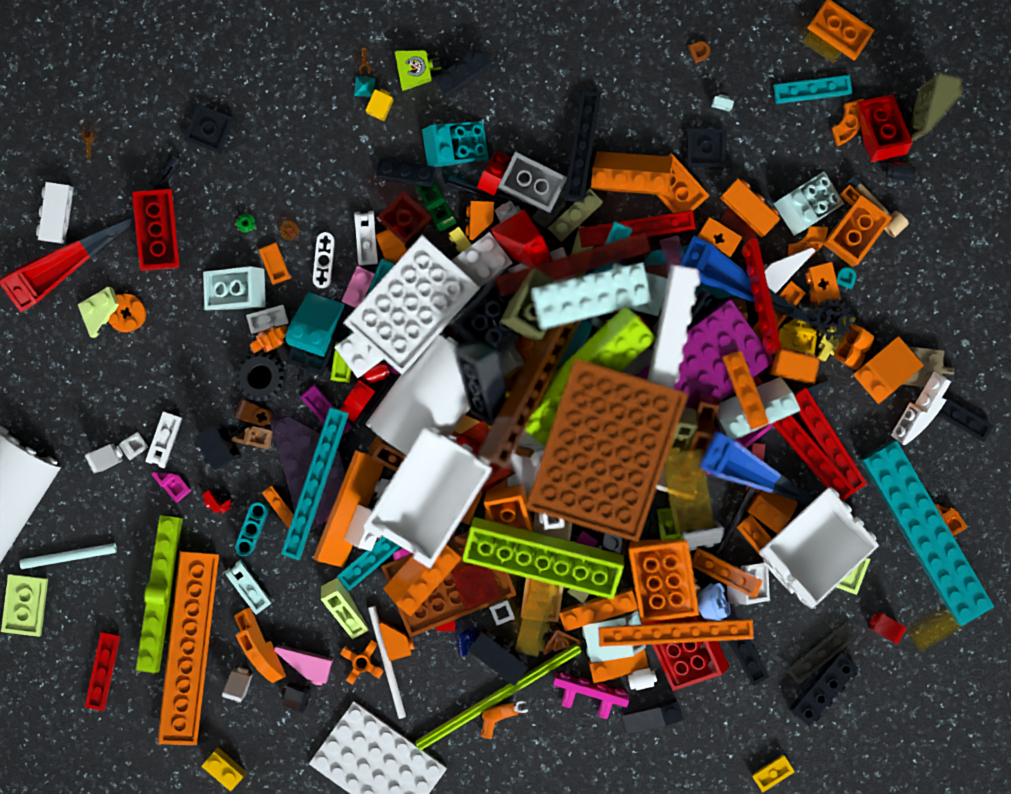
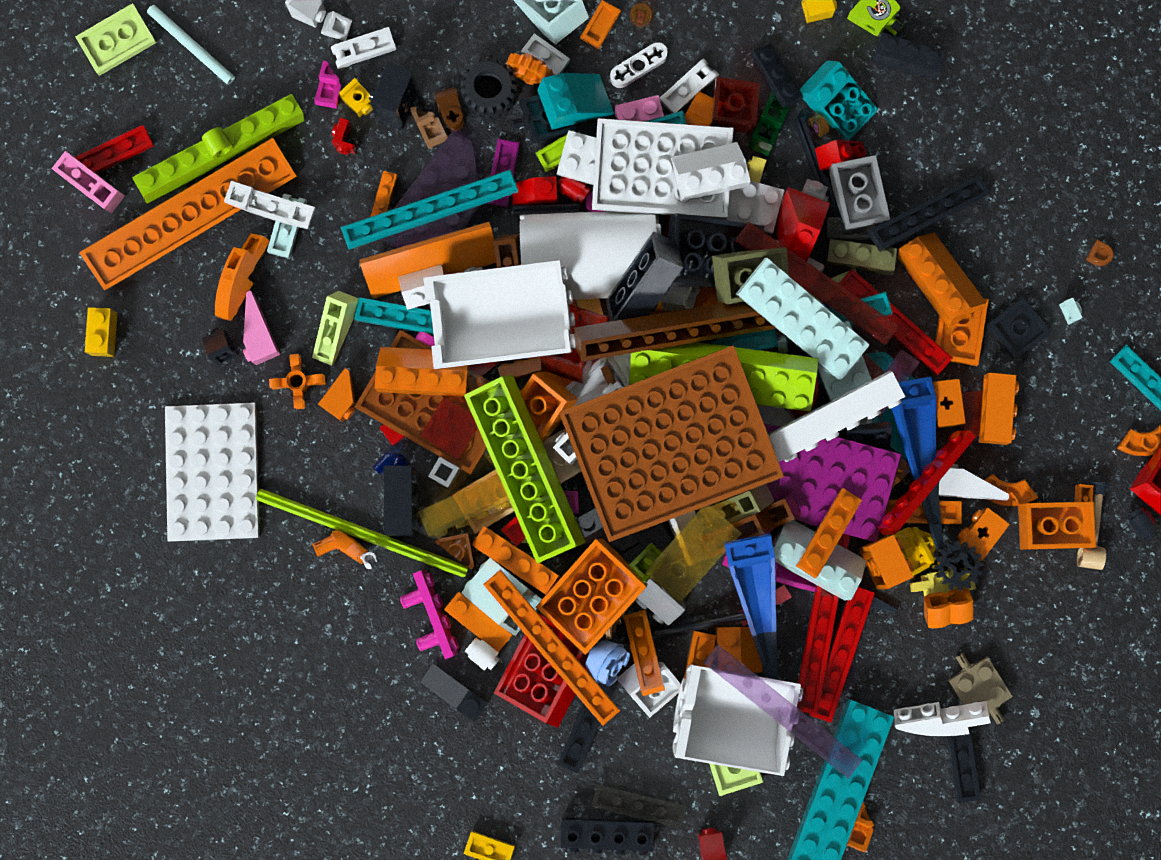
camera: 50 degrees right, 5 degrees down
white slope [222,667,253,702] -> none
teal beam [235,501,269,556] -> none
white piece [368,606,406,719] -> none
orange slope [466,201,494,241] -> none
light aqua slope [774,172,845,236] -> none
teal tile [836,267,856,289] -> none
orange slope [853,336,924,404] -> none
none -> bright pink slope [52,151,125,213]
none -> white slope [224,181,316,229]
none -> yellow brick [339,78,373,118]
none -> red plate [502,516,526,546]
none -> white slope [671,142,751,202]
none -> clear purple tile [703,644,862,778]
none -> clear orange tile [809,114,829,137]

